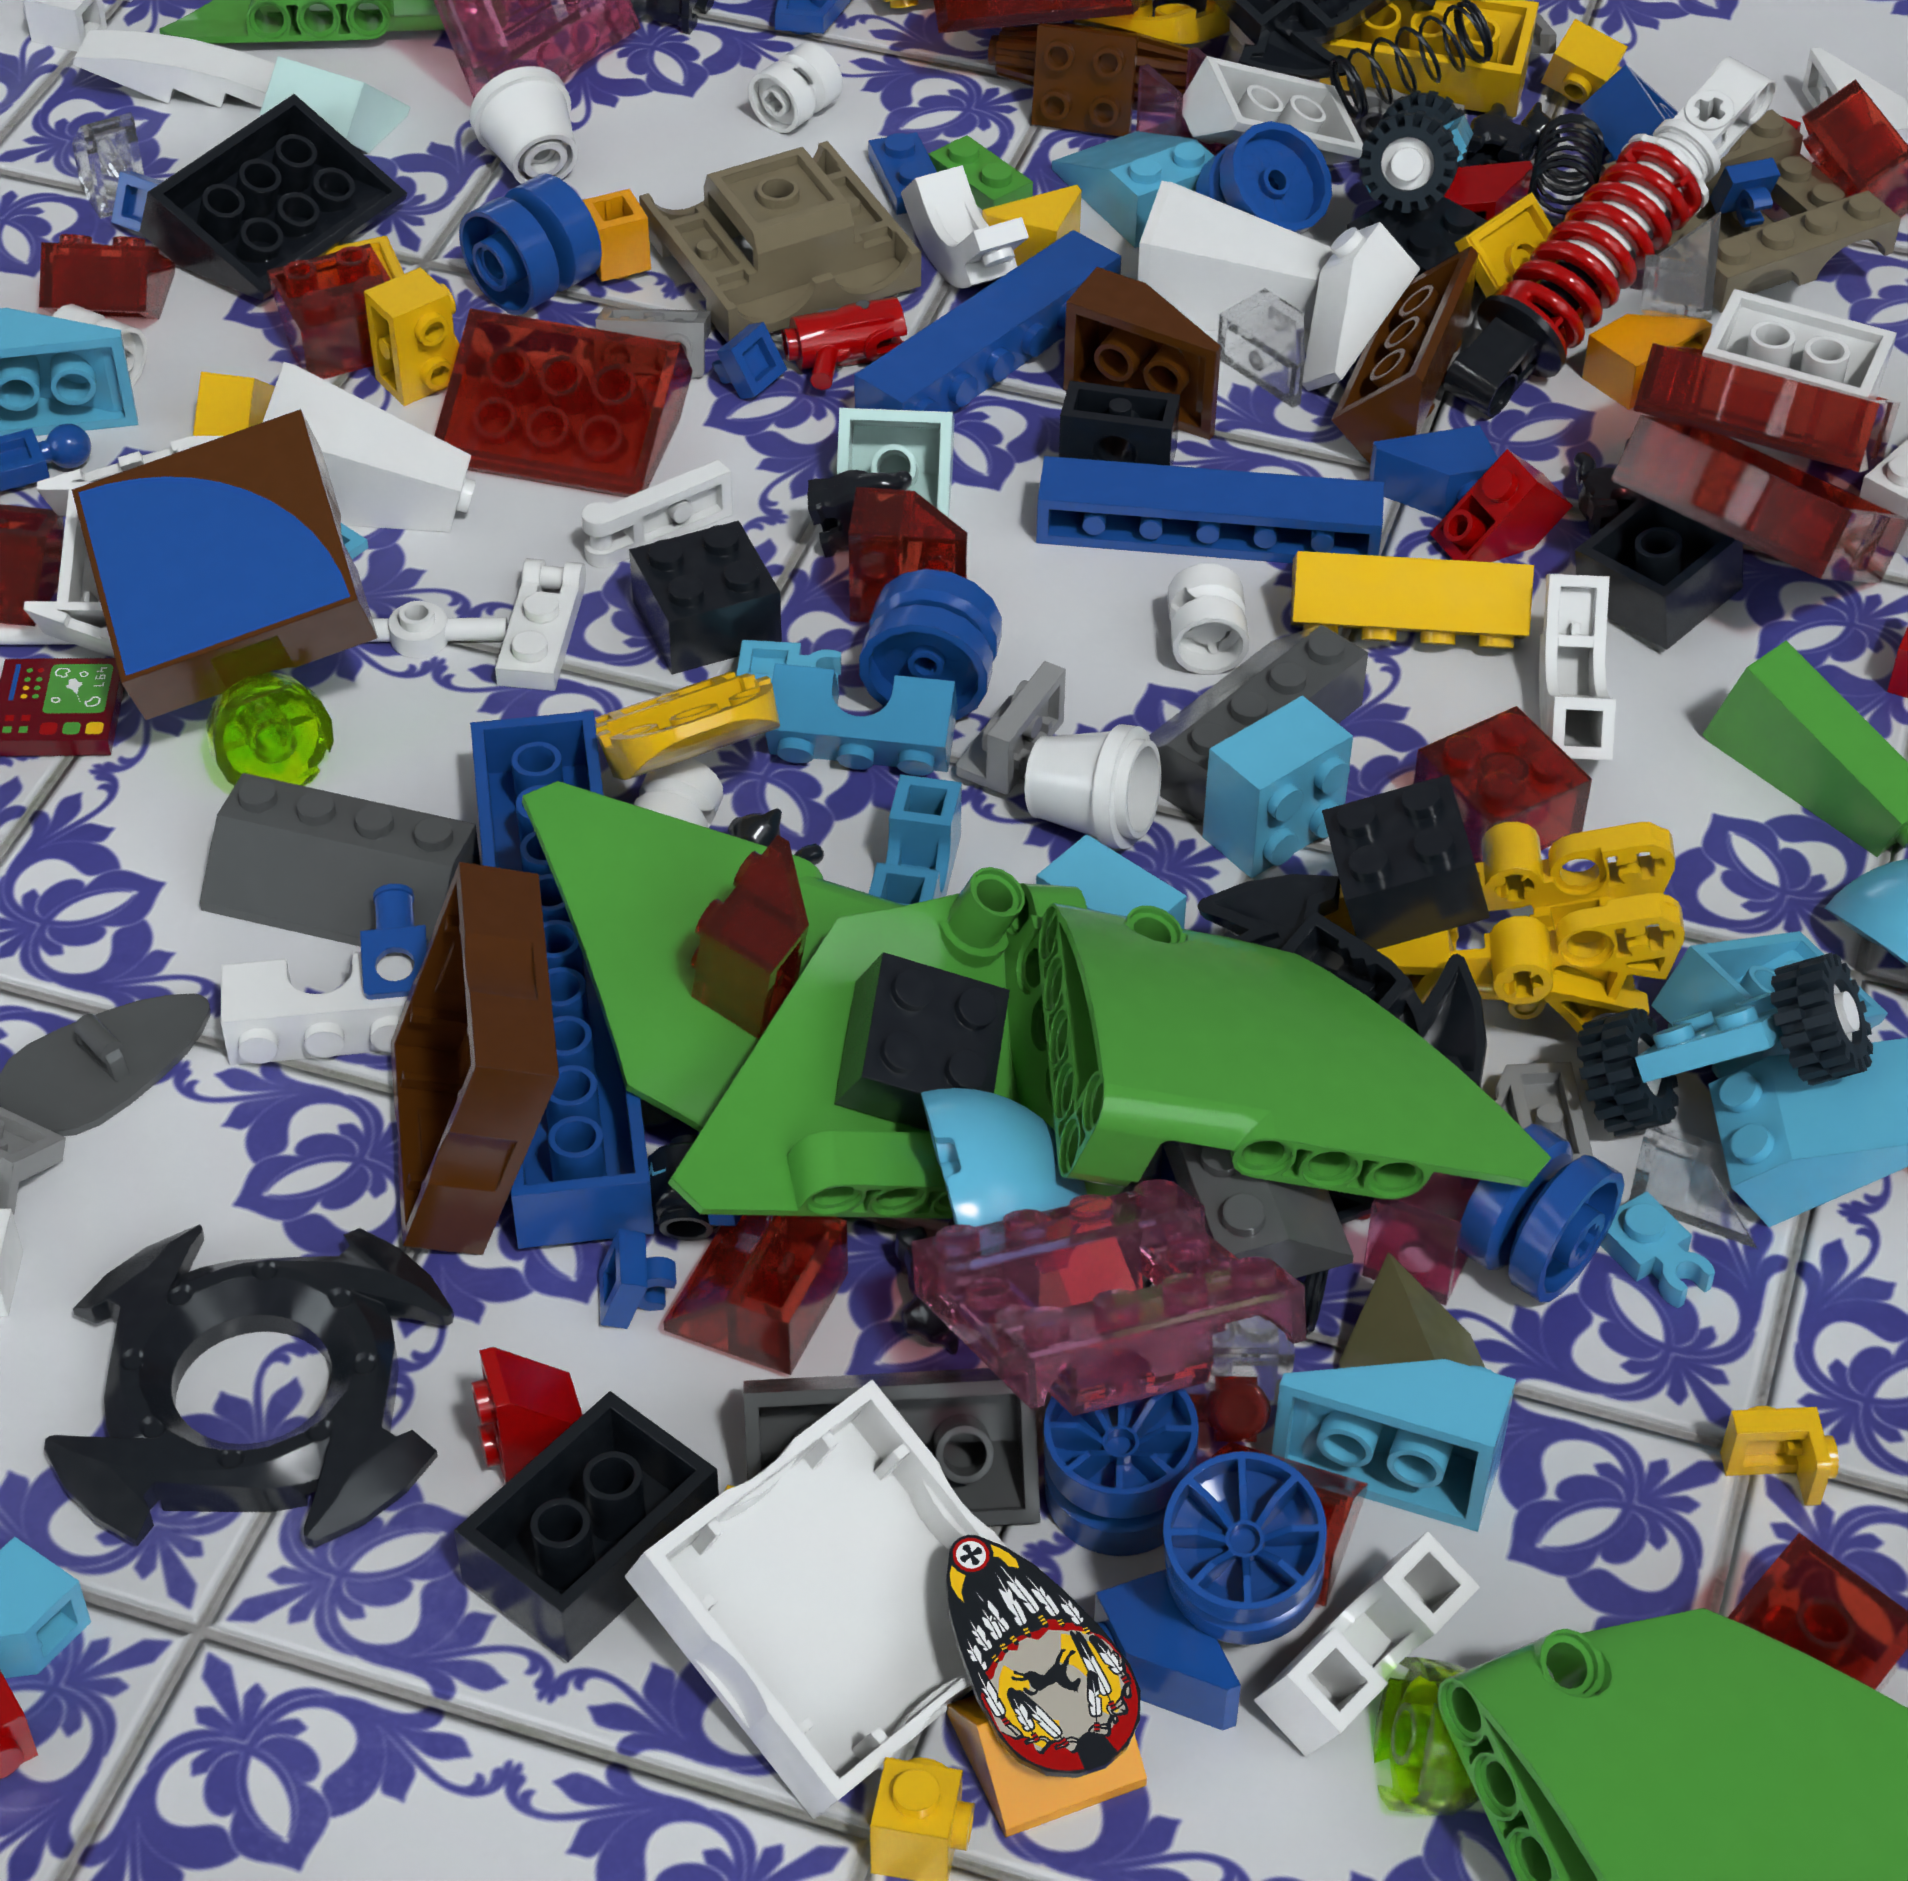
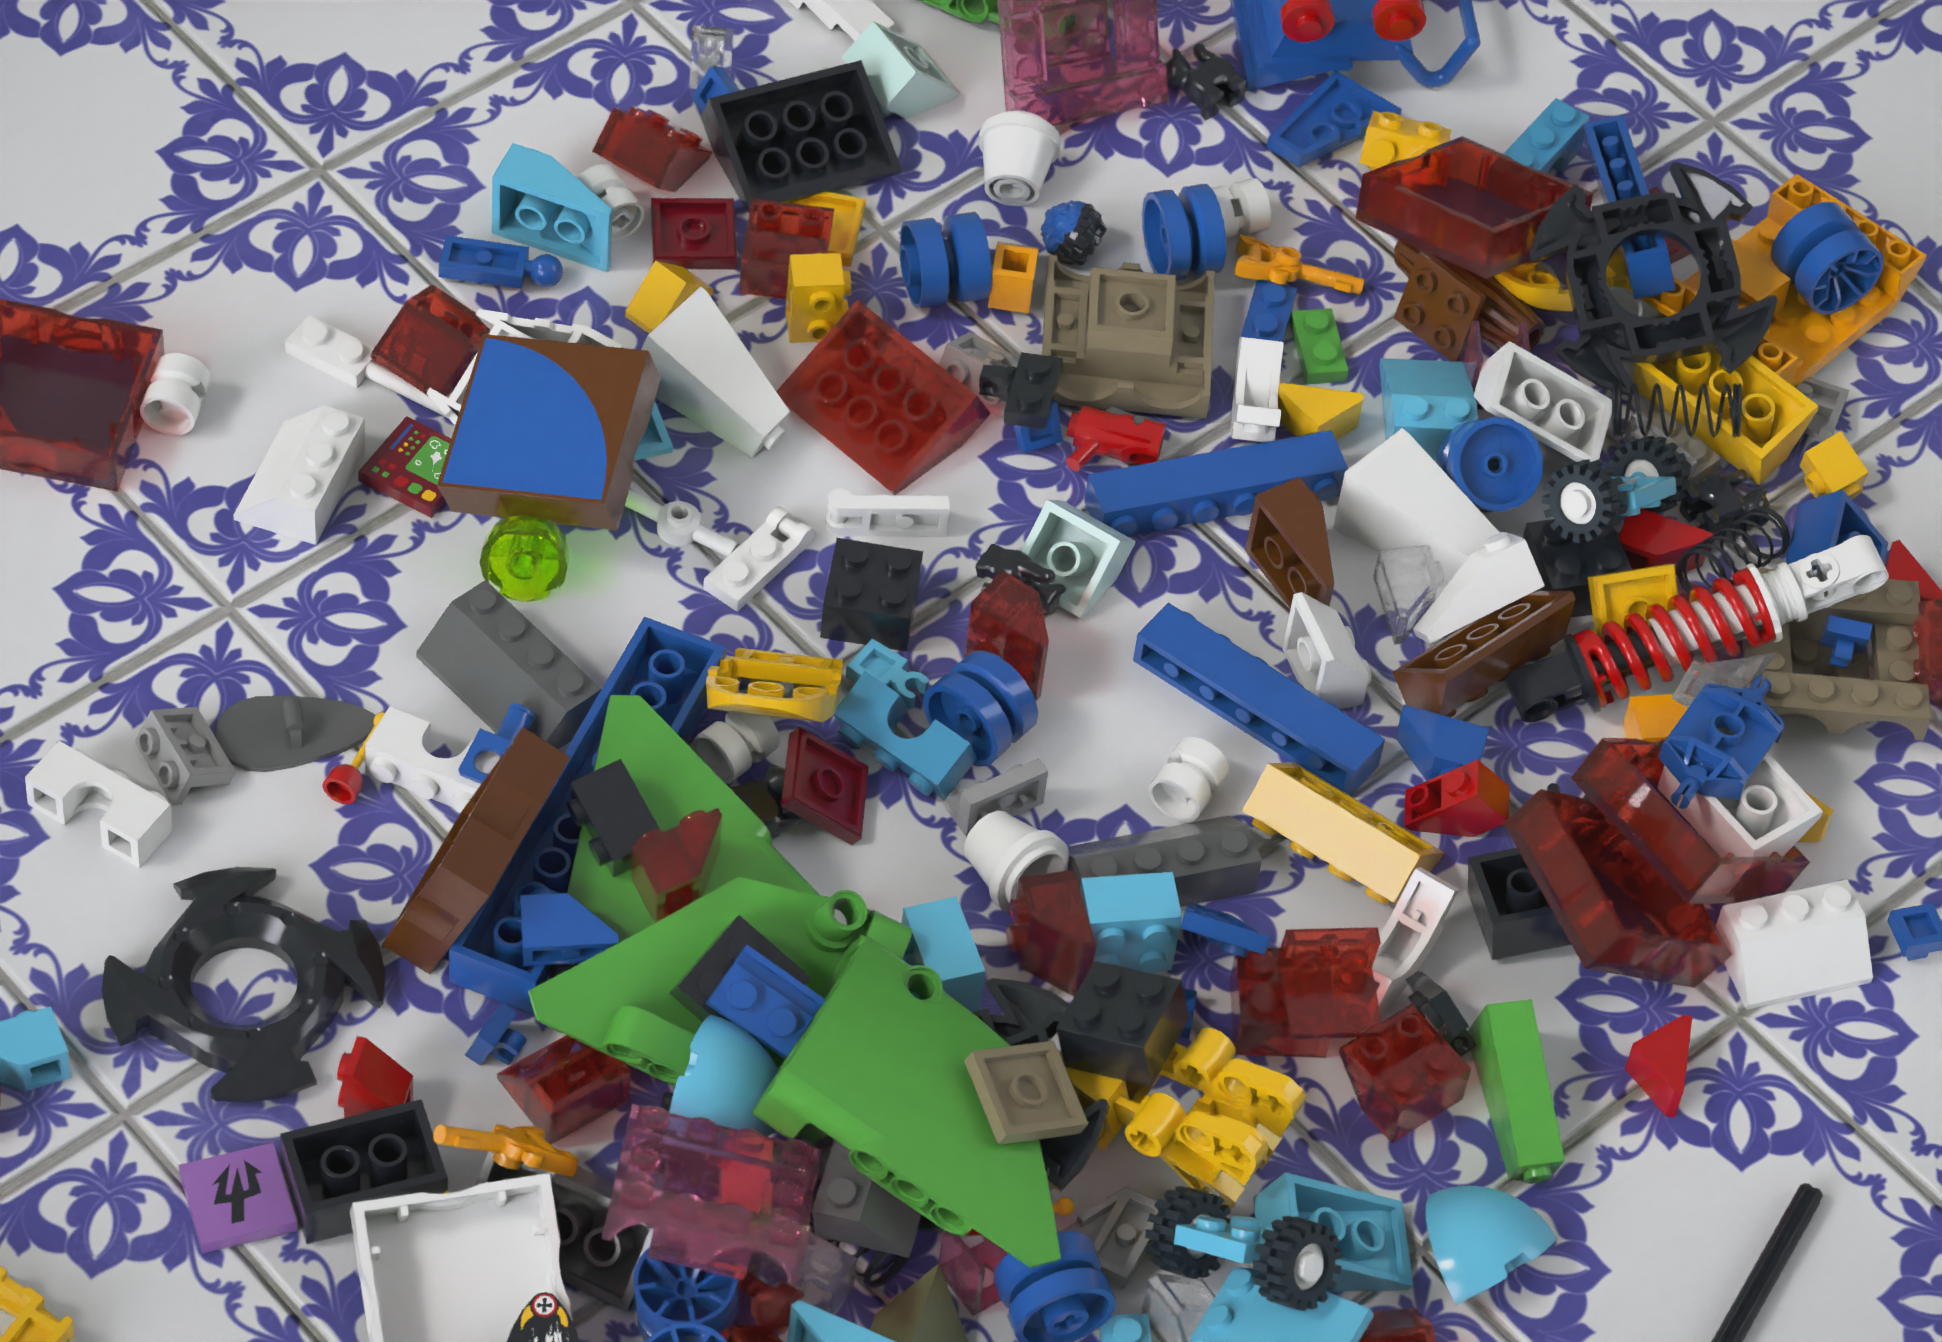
camera: 25 degrees right, 5 degrees up
dark azure arch [869,774,962,905] -> none
black brick [1059,381,1180,466] -> none
none -> medium lavender tile [178,1143,298,1254]
none -> red hinge [322,712,385,804]
none -> light orange piece [434,1124,579,1177]
none -> blue slope [520,889,619,966]
none -> black brick [567,759,664,878]
none -> dark red tile [651,198,737,270]
none -> blue plate [705,945,826,1058]
none -> dark red tile [781,727,869,845]
none -> dark tan plate [964,1041,1088,1145]
none -> black hinge [979,352,1063,430]
none -> clear red slope [1006,870,1096,997]
none -> piece [1040,200,1106,266]
none -> blue wheel [1142,184,1226,280]
none -> blue wing [1180,901,1271,958]
none -> light orange piece [1234,234,1364,295]
none -> clear red bracket [1277,927,1383,1039]
none -> white slope [1282,592,1371,709]
none -> clear red slope [1339,1004,1472,1143]
none -> black hinge [1405,971,1476,1062]
none -> blue plate [1658,676,1785,809]

